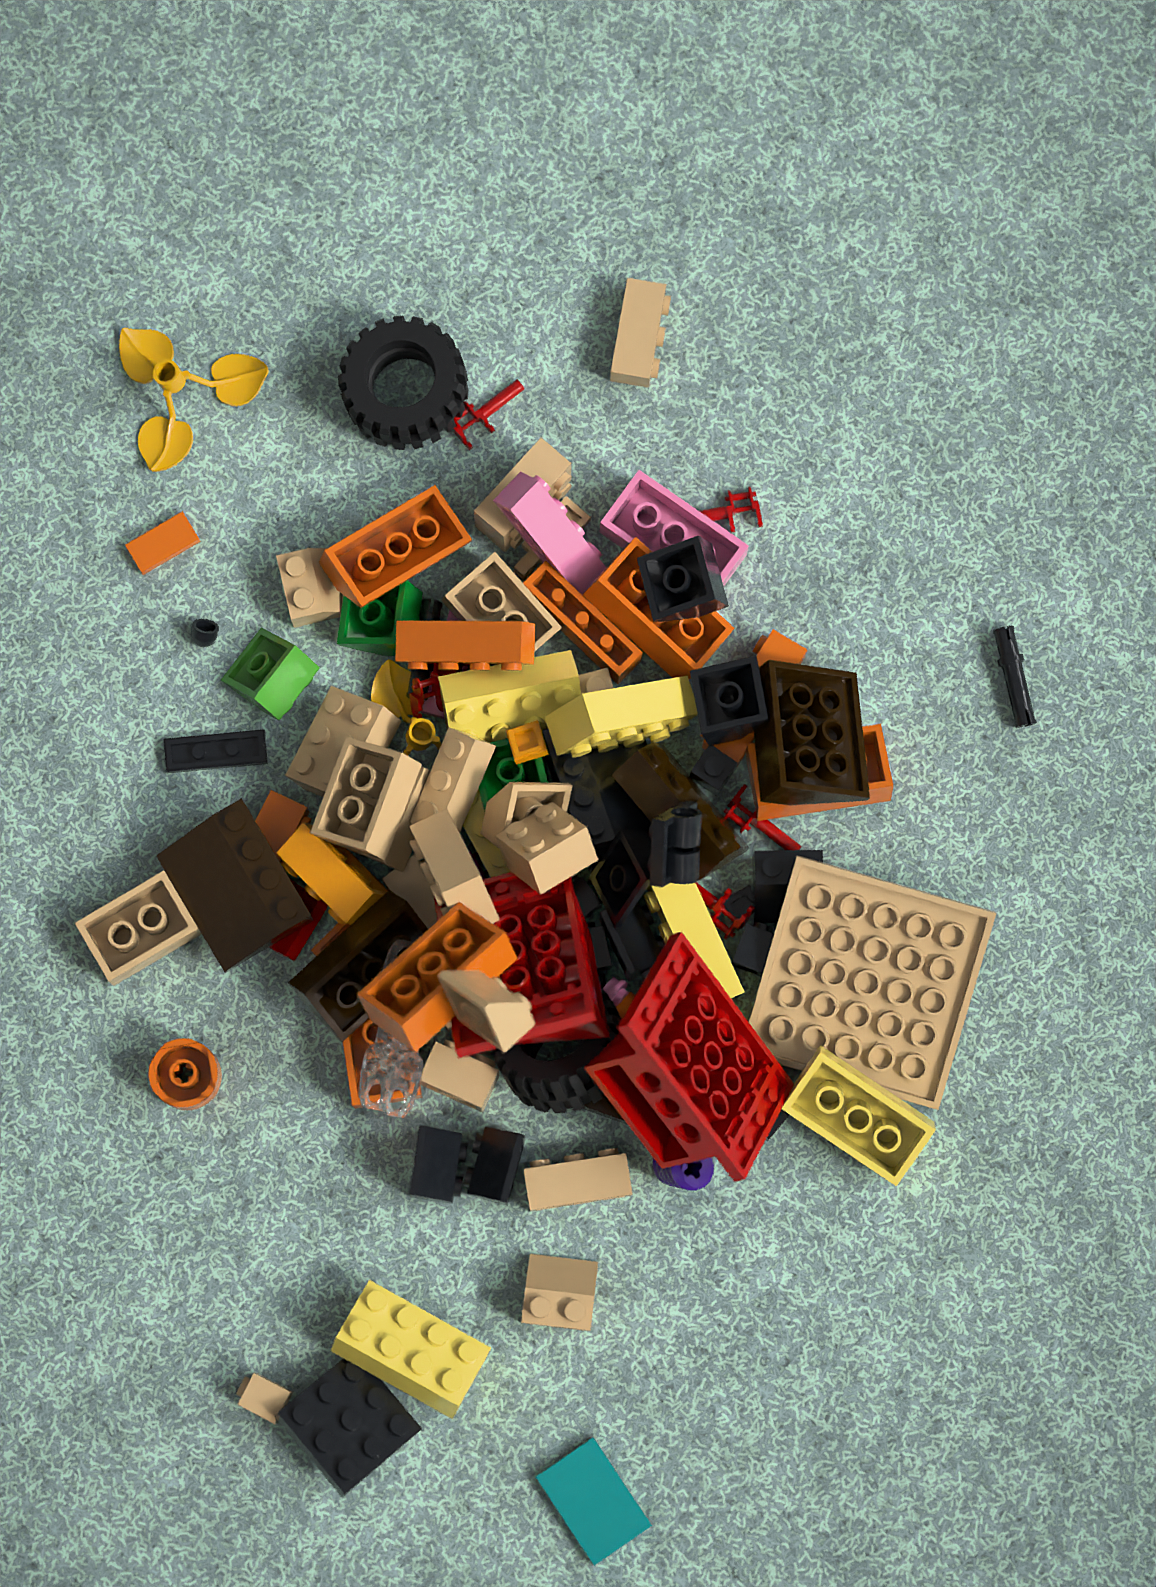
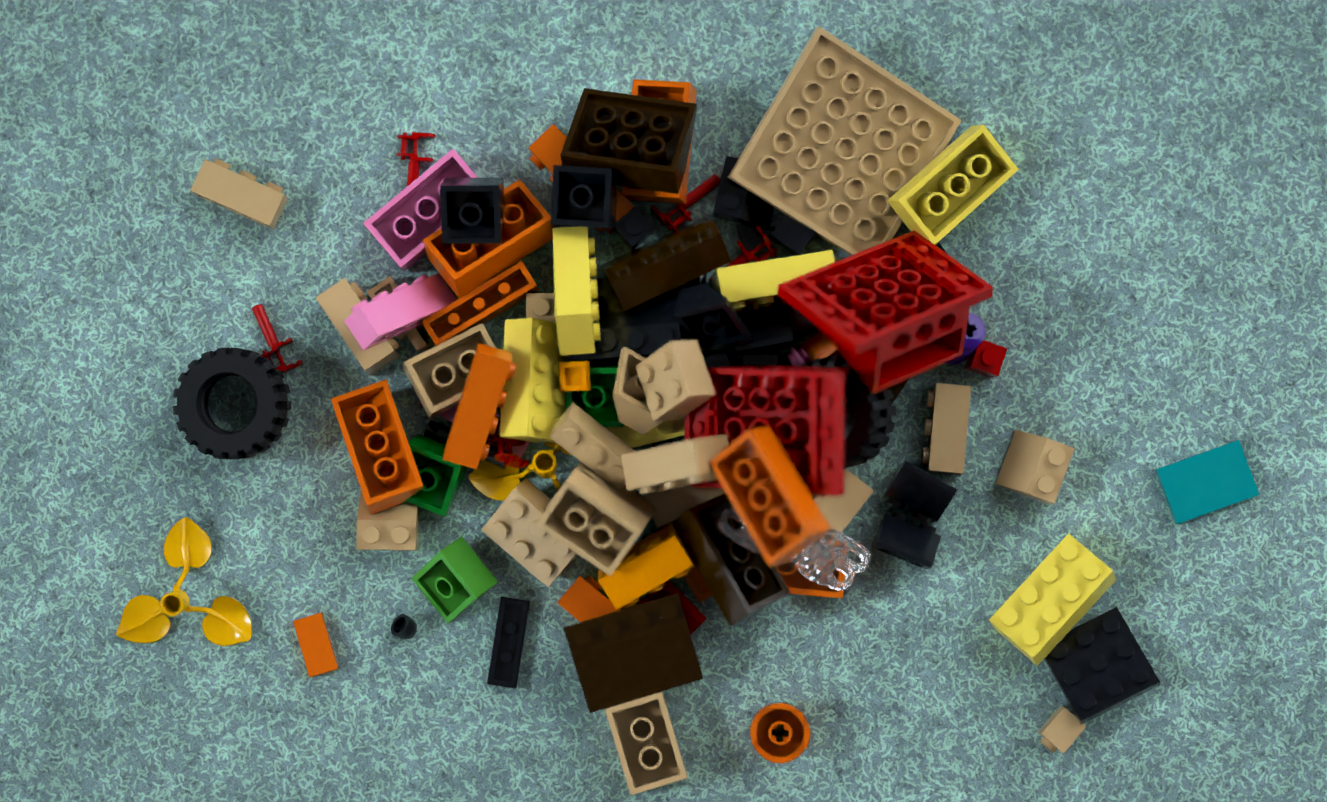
camera: 75 degrees left, 5 degrees up
tan slope [437,970,535,1053] -> none
black plate [647,800,702,888] -> none
none -> red brick [964,340,1007,378]

